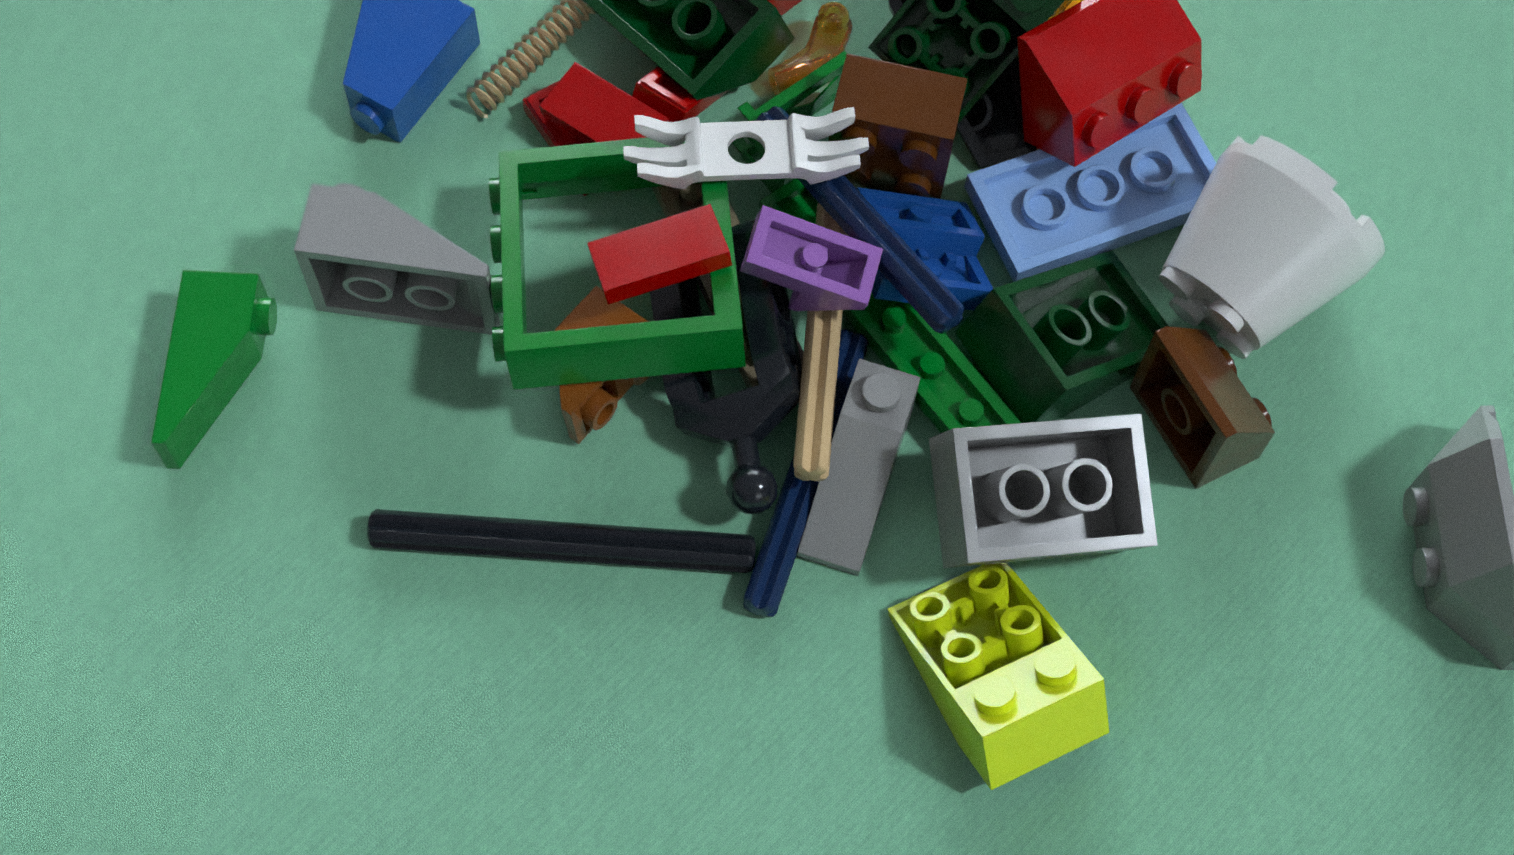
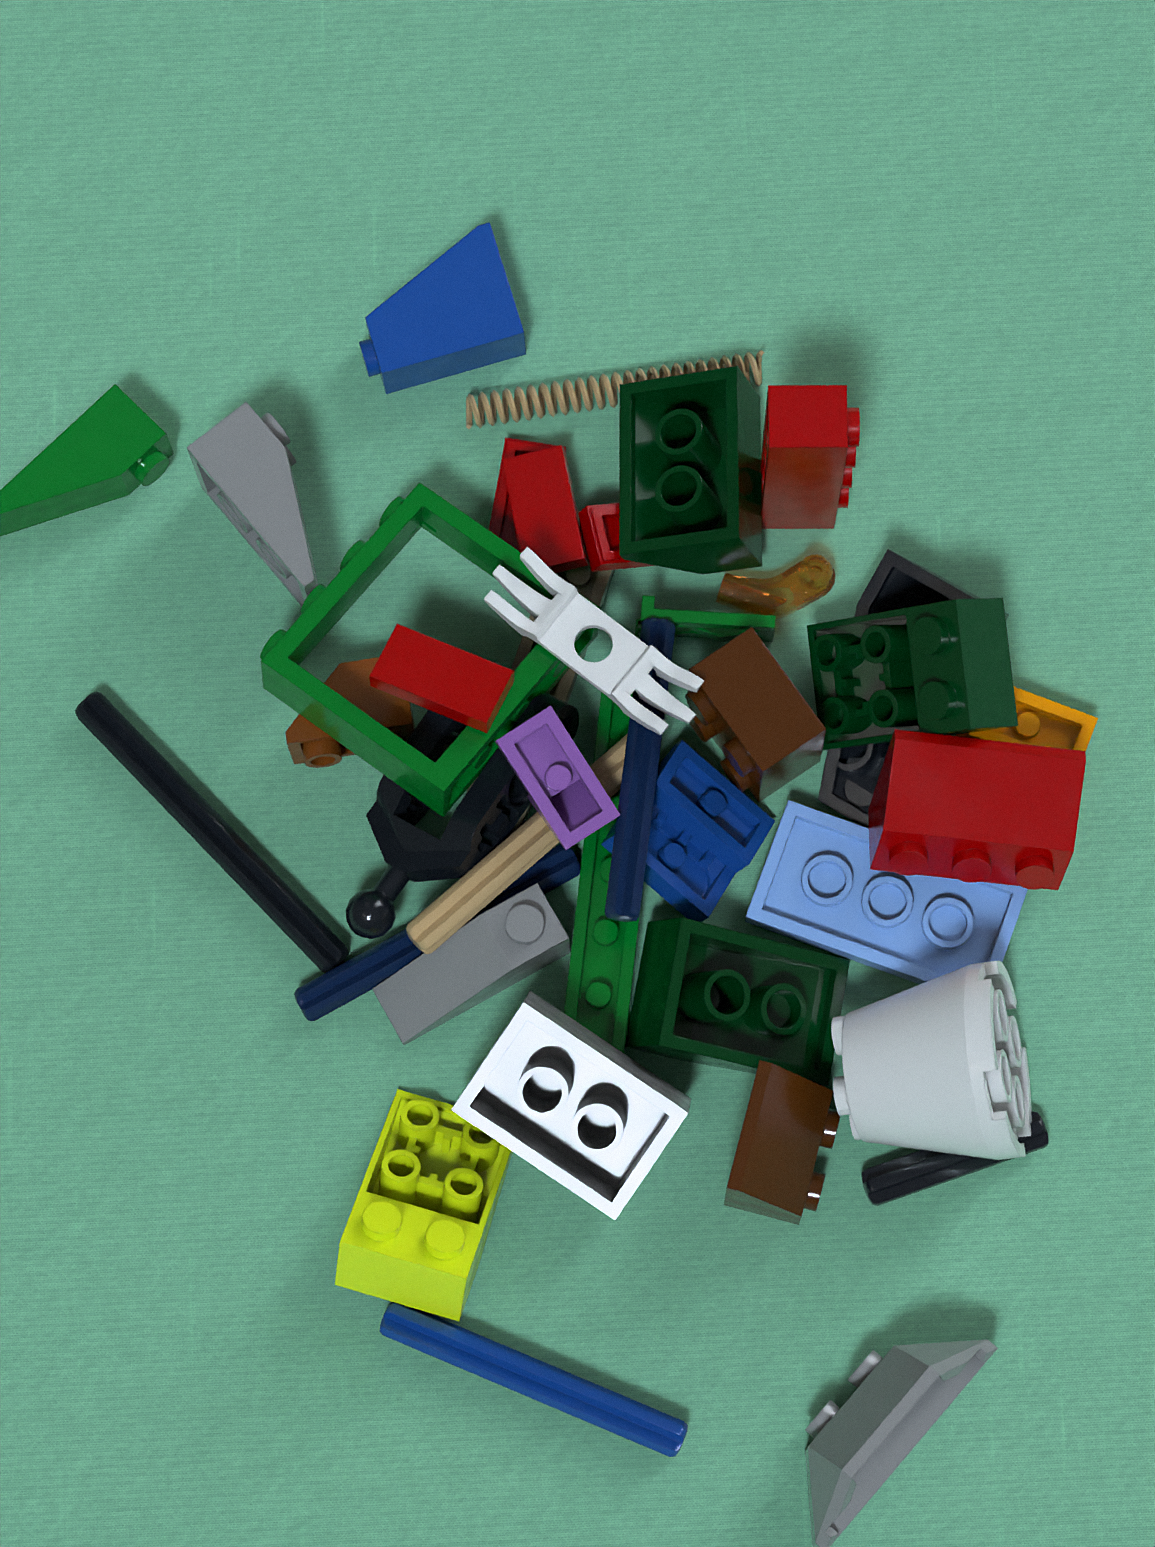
camera: 50 degrees right, 10 degrees up
none -> blue axle [380,1302,688,1457]
none -> black axle [861,1111,1049,1206]

